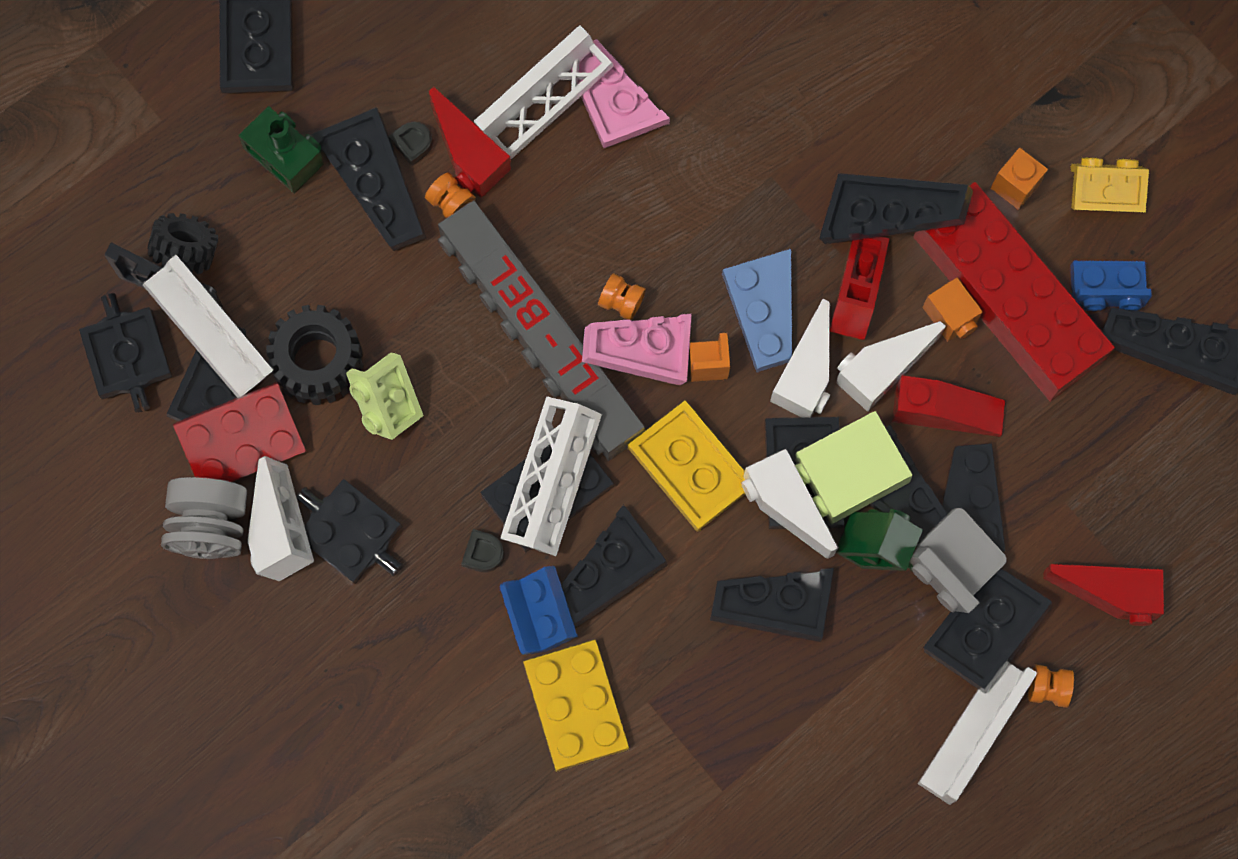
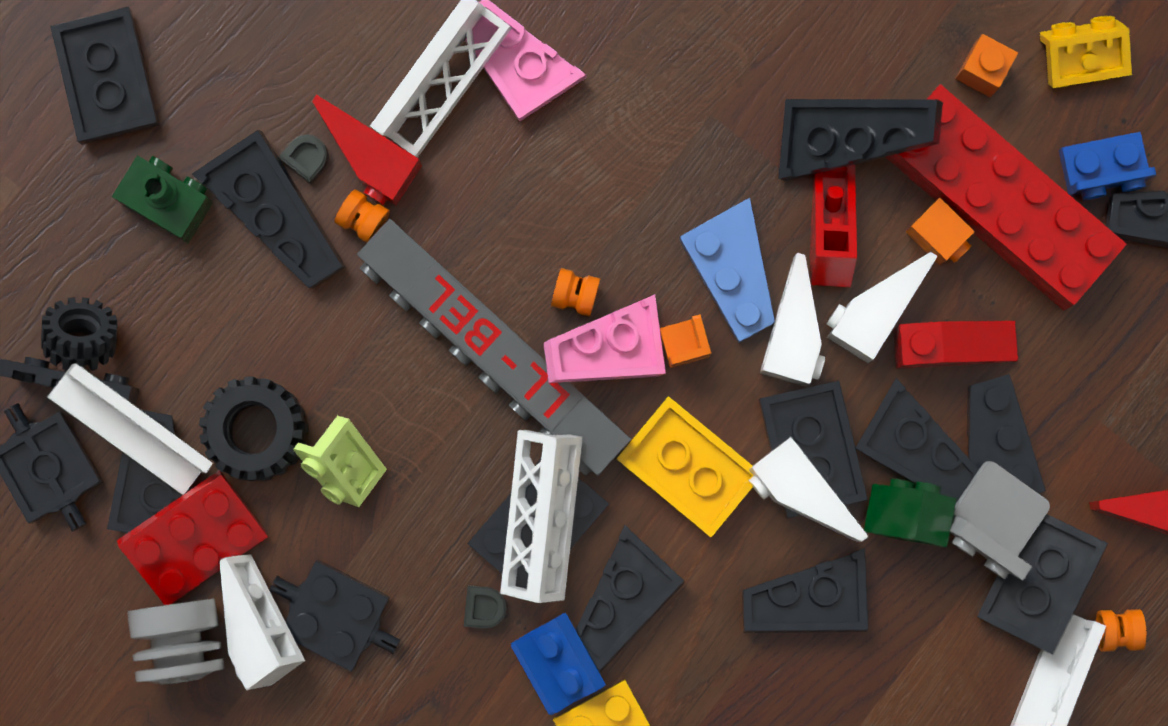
camera: 10 degrees left, 10 degrees up
yellowish green brick [795,411,912,524] -> none

